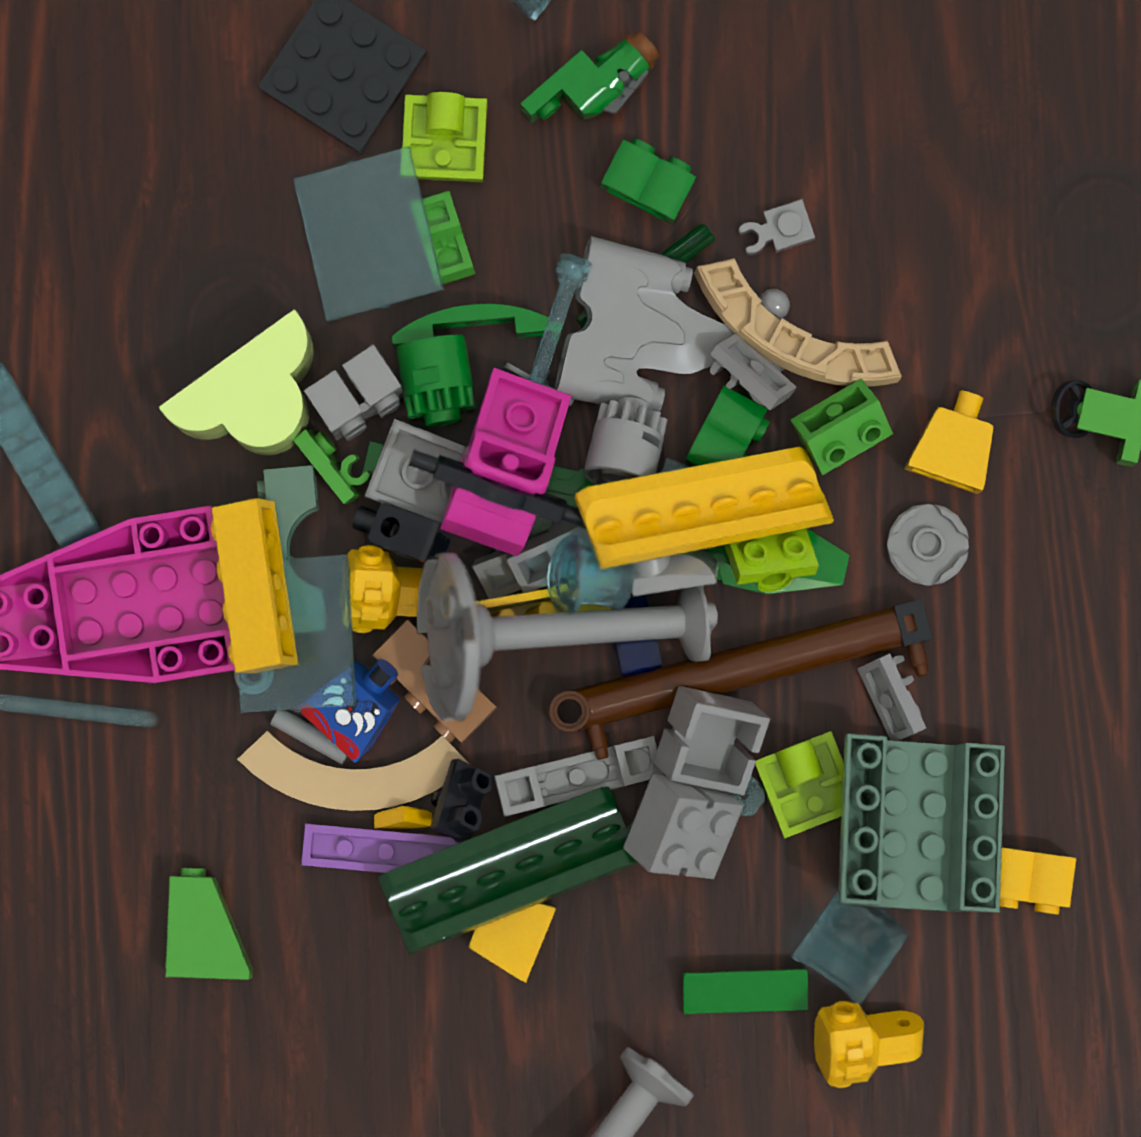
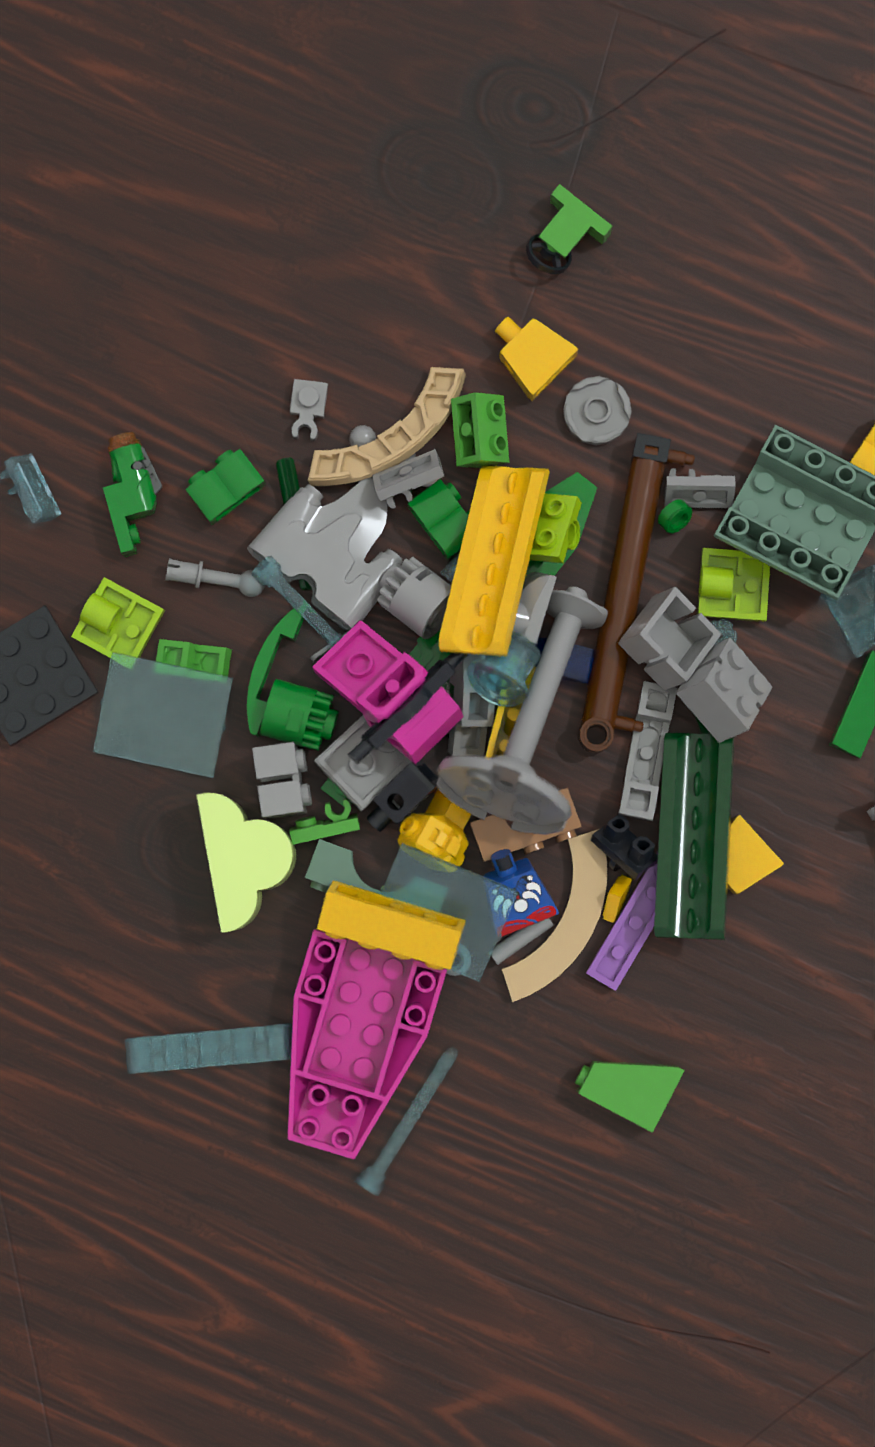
camera: 60 degrees left, 0 degrees up
none -> light grey pin [165,558,265,597]
none -> green tile [658,499,692,533]

